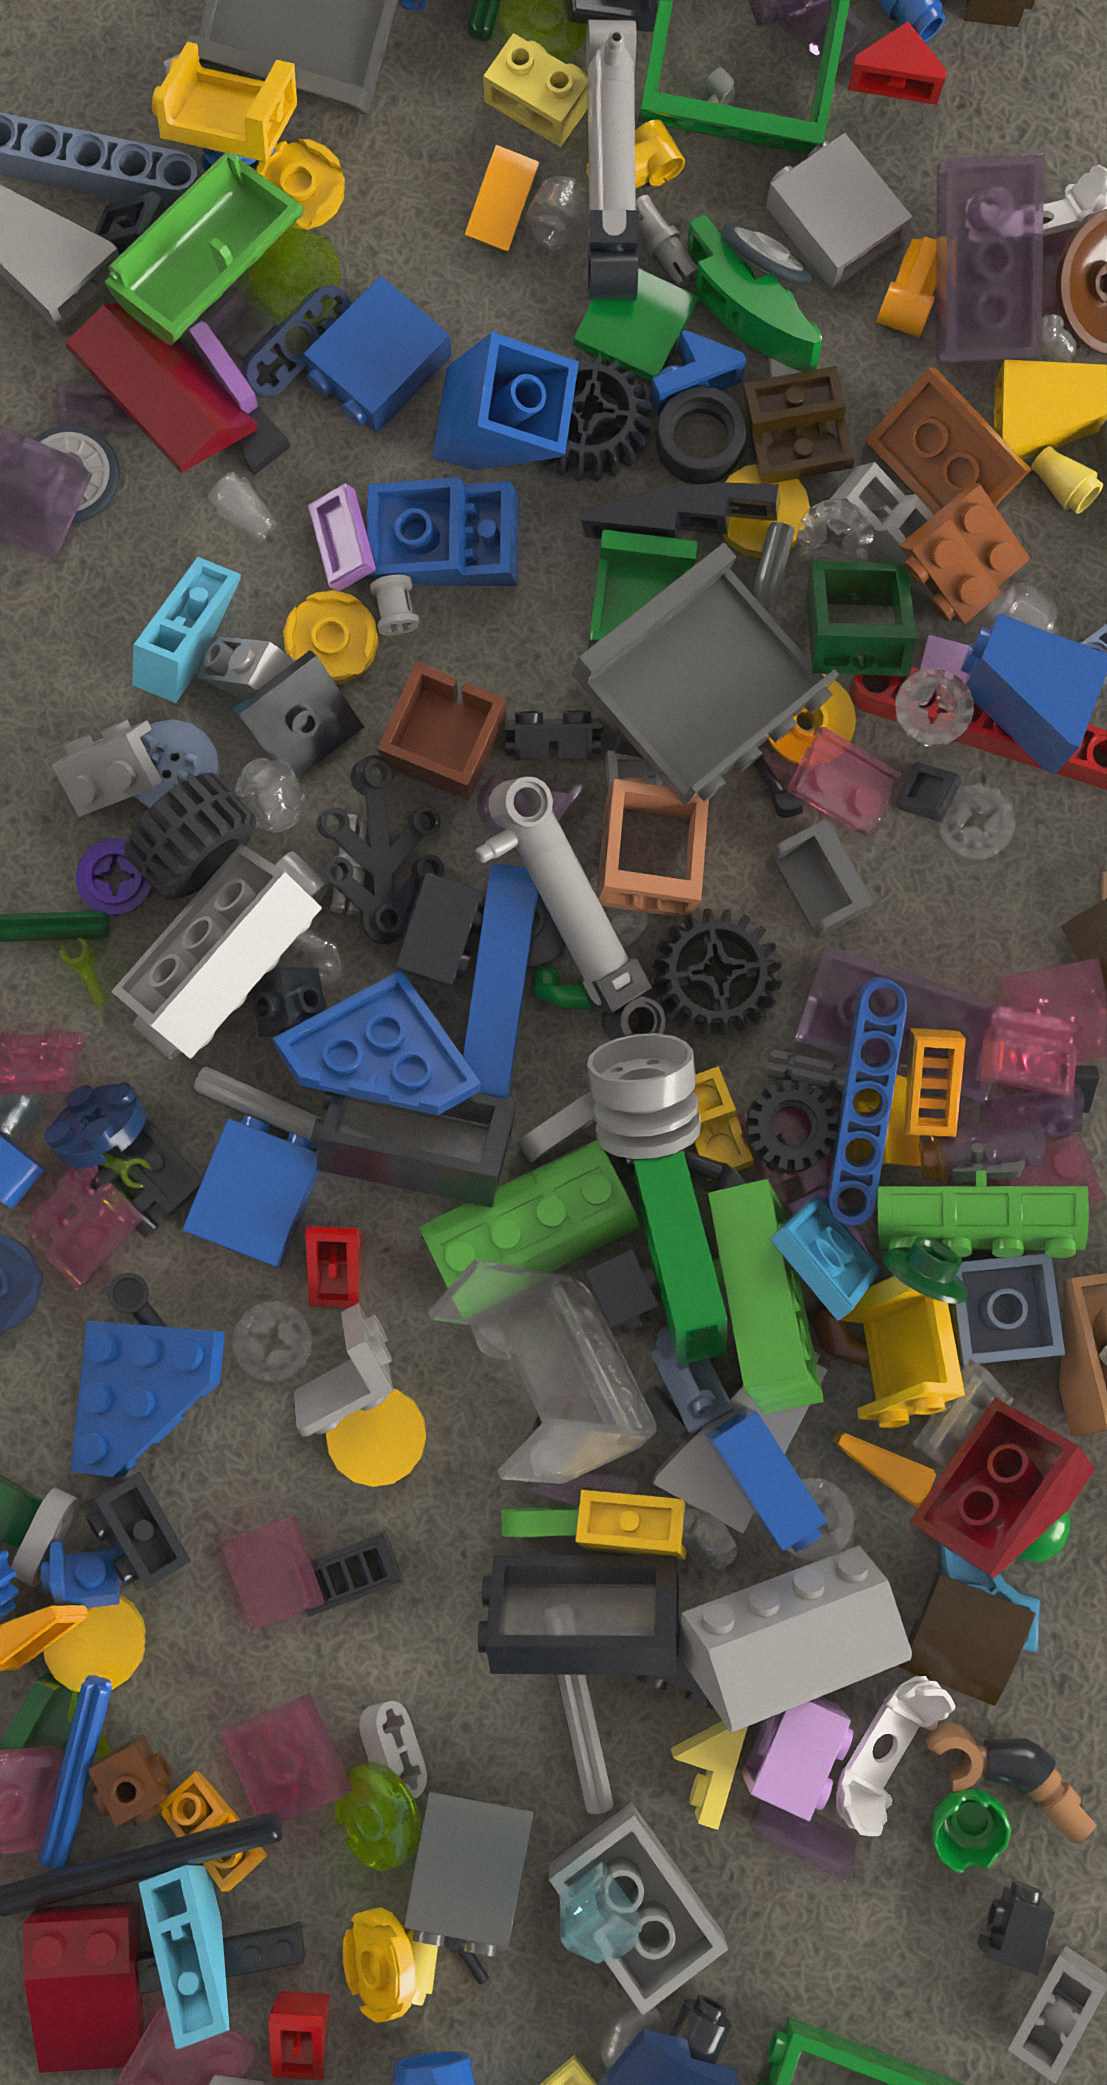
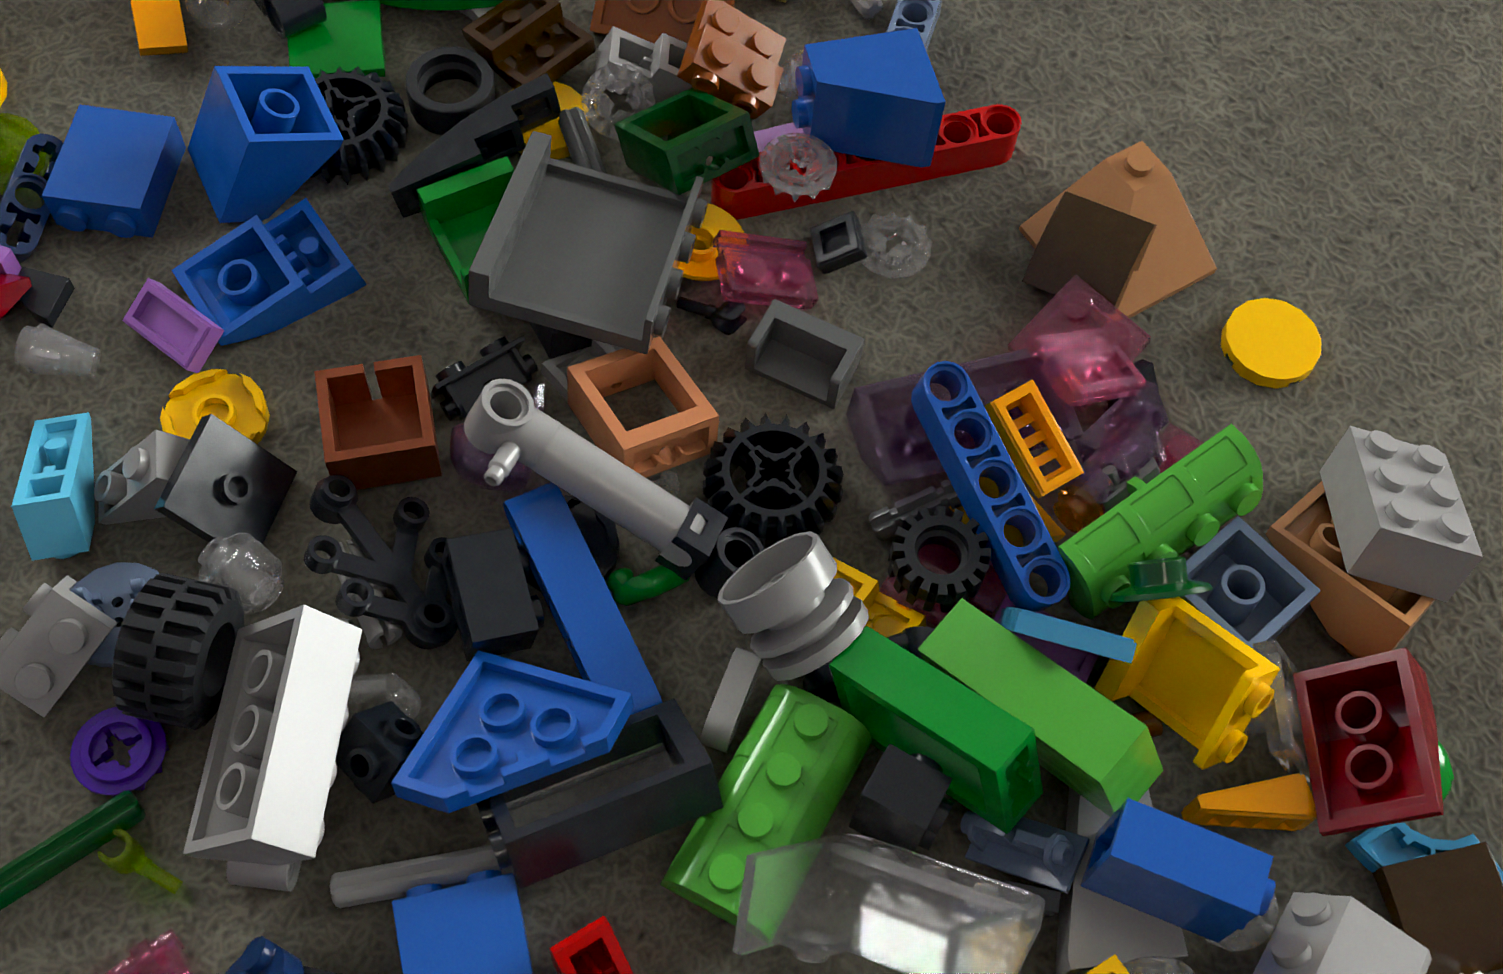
camera: 40 degrees left, 20 degrees down
light grey bush [370,574,420,636] -> none
blue slope [650,330,747,416] -> none

